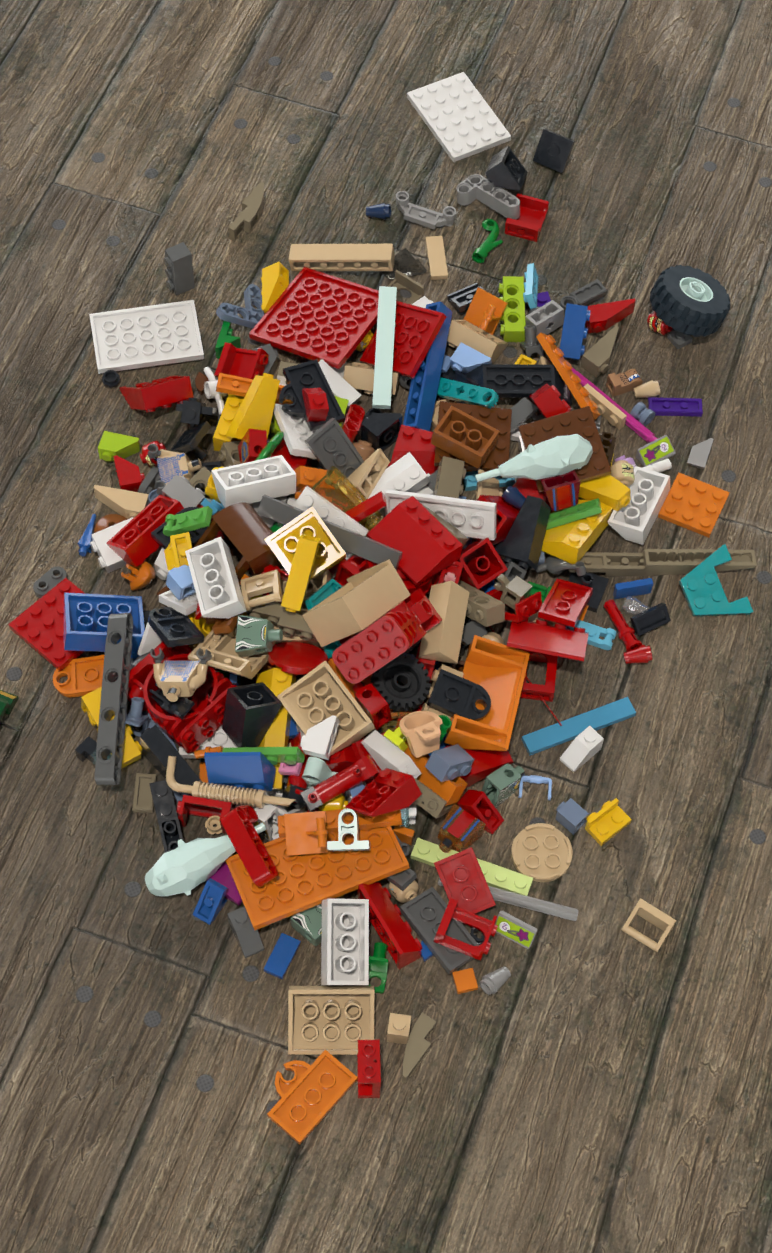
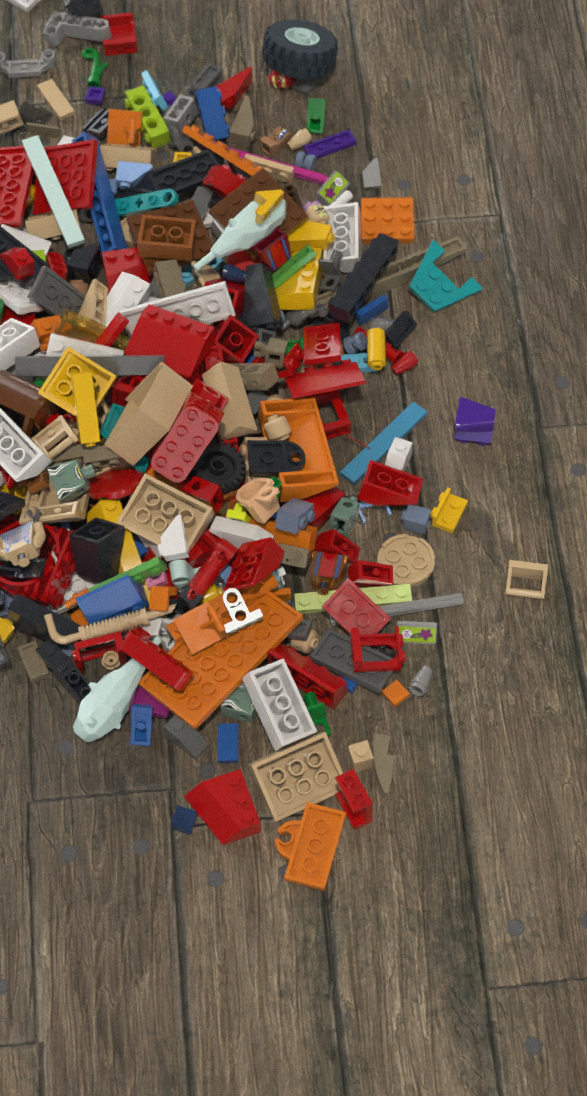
camera: 20 degrees left, 0 degrees up
none -> dark purple plate [85,86,106,105]
none -> orange panel [149,585,177,611]
none -> dark blue slope [171,805,198,835]
none -> red wedge [184,769,261,845]
none -> yellow slope [254,189,284,225]
none -> tan head [264,414,291,441]
none -> green slope [306,98,326,134]
none -> dark grey bracket [318,250,343,291]
none -> black brick [328,233,399,323]
none -> sand blue wheel [343,332,367,354]
none -> red slope [348,560,393,588]
none -> red slope [357,460,423,505]
none -> yellow brick [367,328,386,370]
none -> dark purple piece [454,397,496,446]

